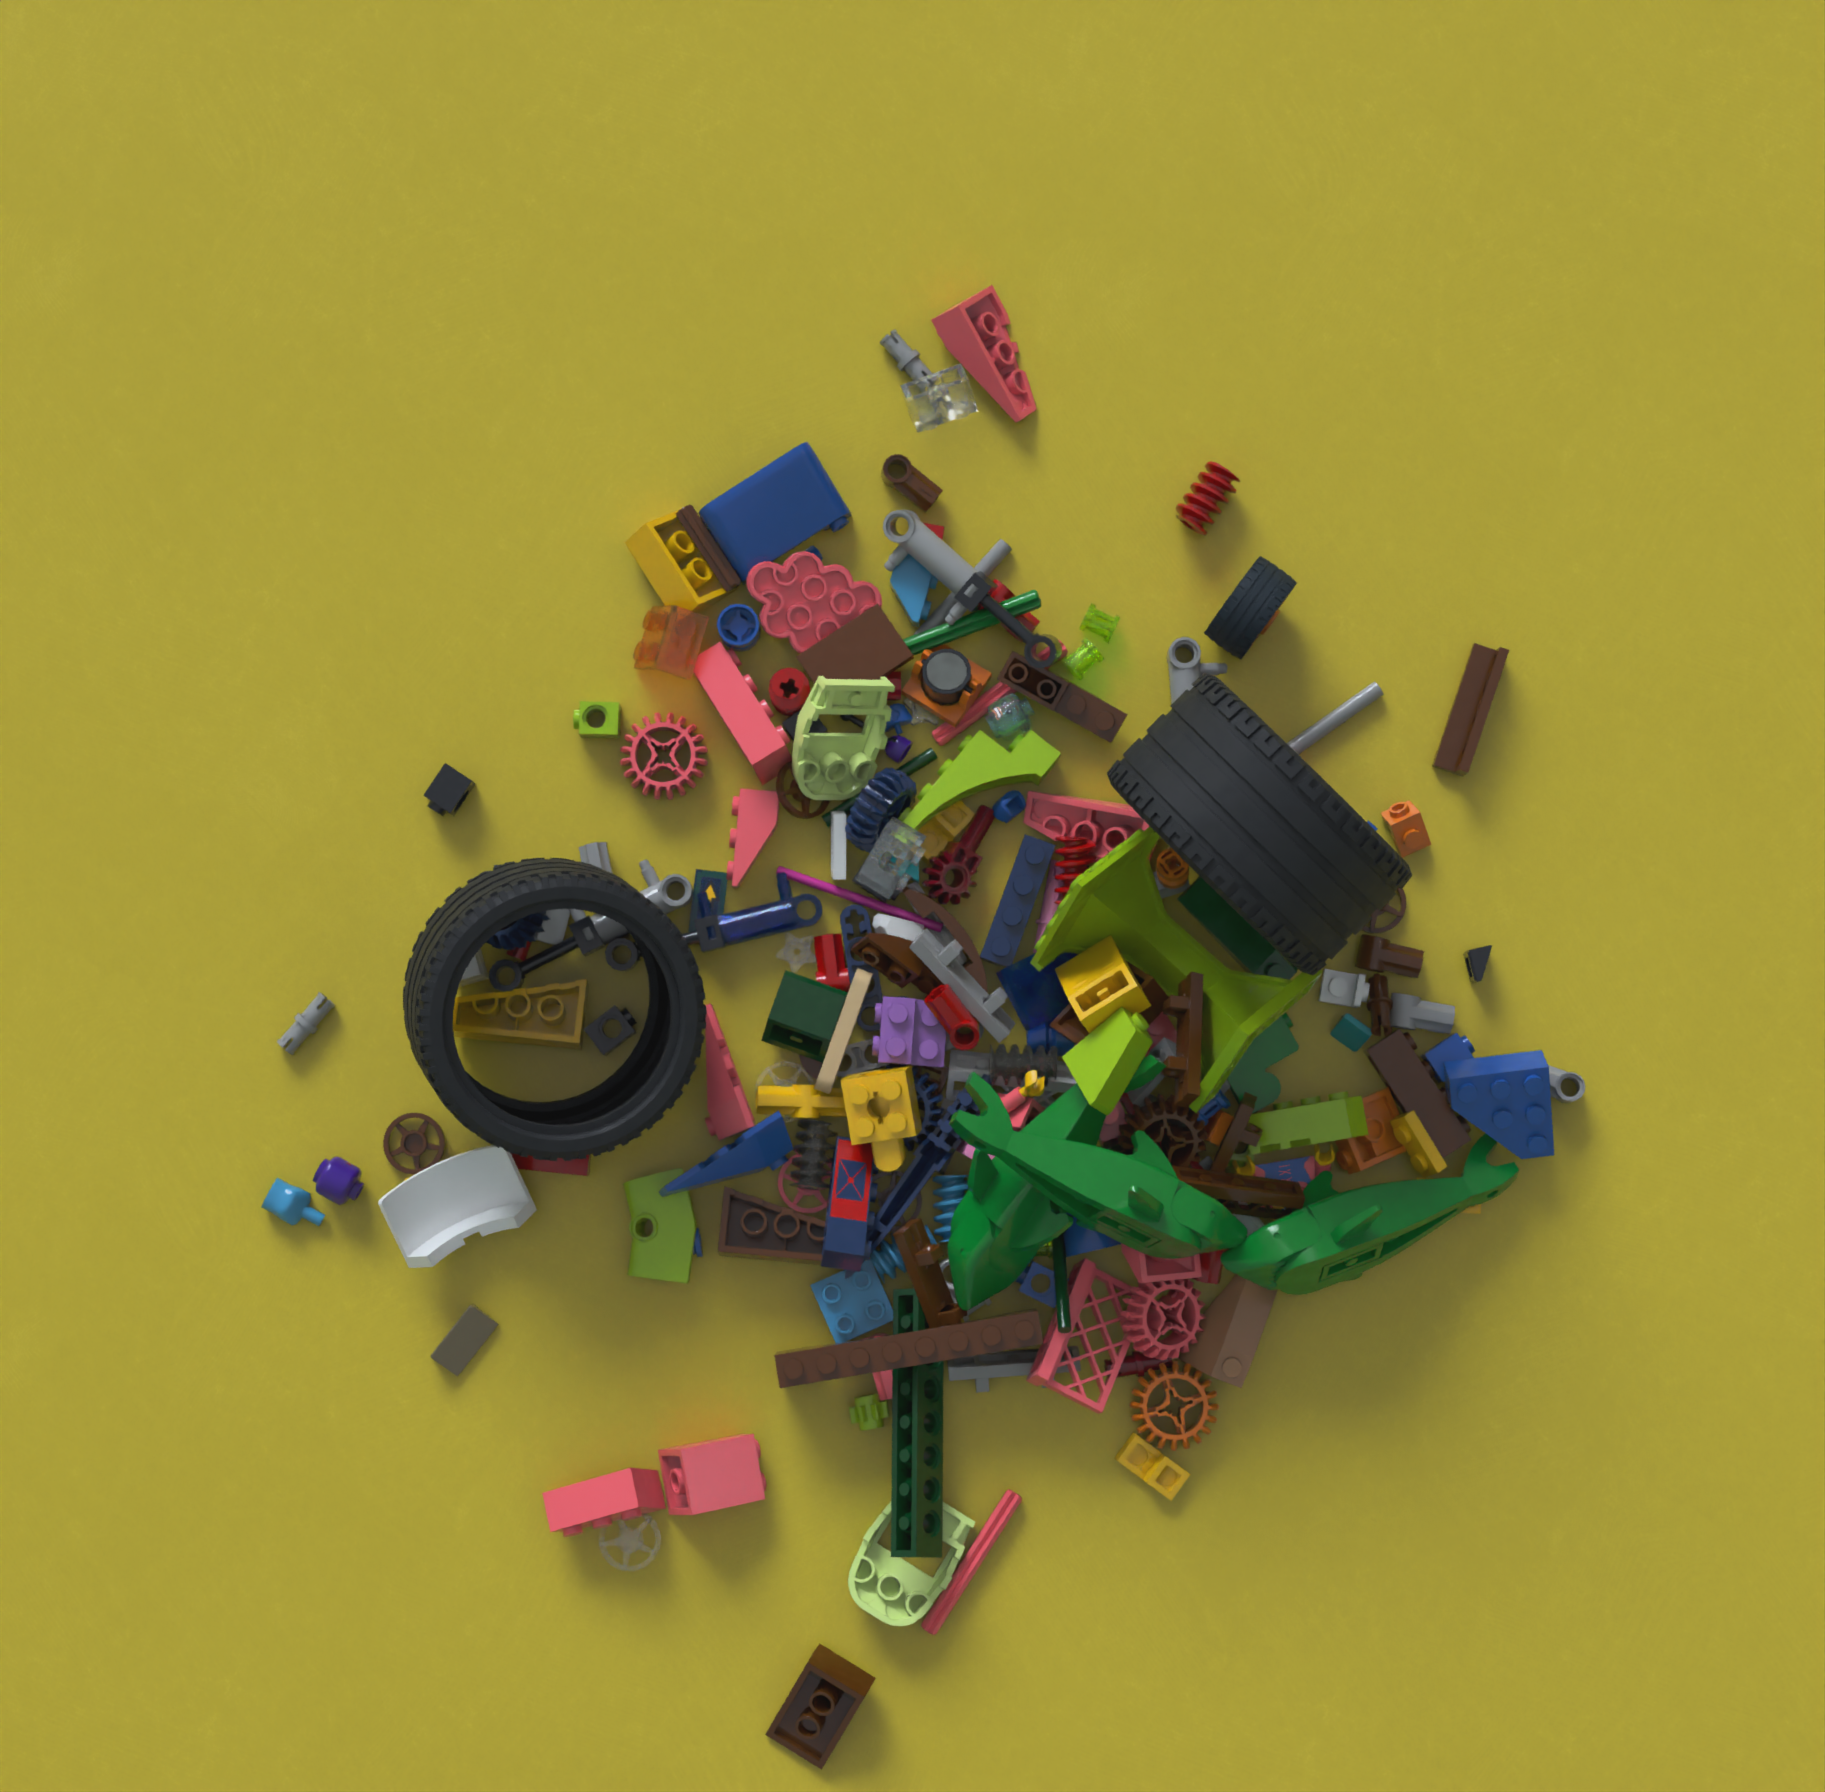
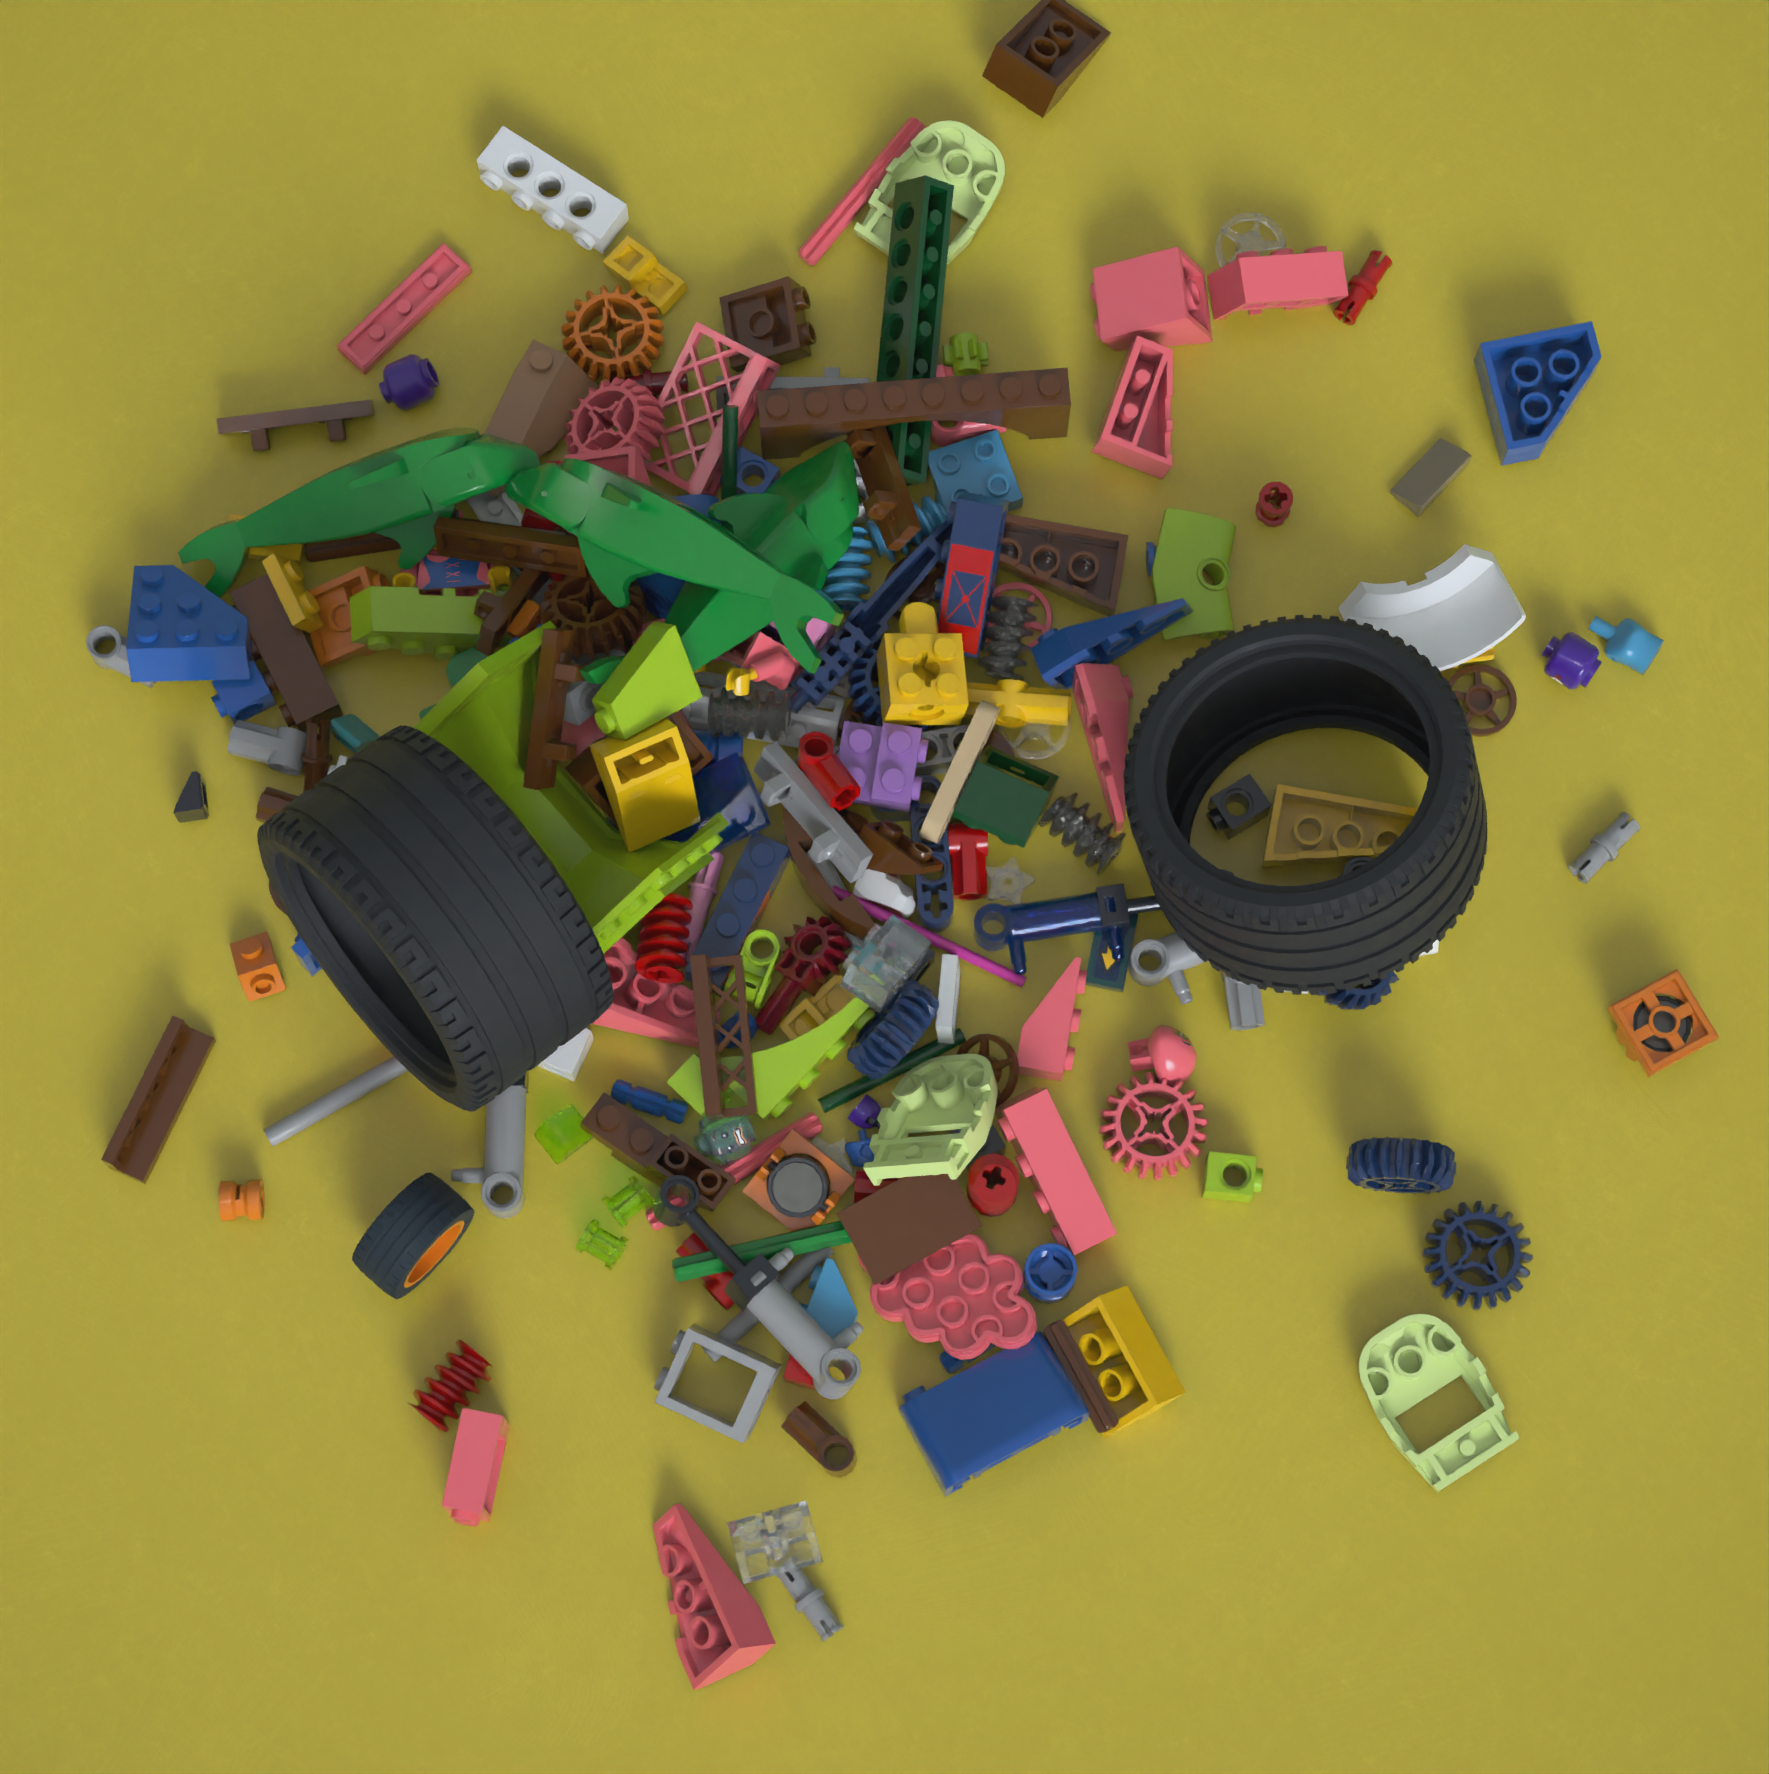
camera: 175 degrees left, 10 degrees down
black brick [423,763,475,817] -> none
clear orange bracket [633,605,709,680] -> none
none -> reddish brown hinge [217,400,375,452]
none -> orange wheel [219,1180,265,1221]
none -> coral tile [336,243,472,375]
none -> dark purple head [379,354,439,411]
none -> coral window [442,1408,510,1527]
none -> white brick [477,126,629,254]
none -> clear neon green slope [534,1104,594,1164]
none -> blue axle [610,1079,688,1124]
none -> light grey window [654,1324,782,1443]
none -> reddish brown fence [690,954,758,1120]
none -> reddish brown plate [719,276,816,372]
none -> lime piece [723,929,781,1010]
none -> clear smoke piece [1038,792,1126,876]
none -> coral wedge [1091,335,1173,479]
none -> coral piece [1128,1025,1197,1088]
none -> red bush [1255,481,1293,527]
none -> red pin [1333,250,1392,325]
none -> dark blue gear [1346,1137,1456,1194]
none -> yellowish green slope [1359,1314,1520,1493]
none -> dark blue gear [1422,1201,1533,1310]
none -> blue brick [1474,321,1601,466]
none -> orange piece [1607,969,1719,1078]

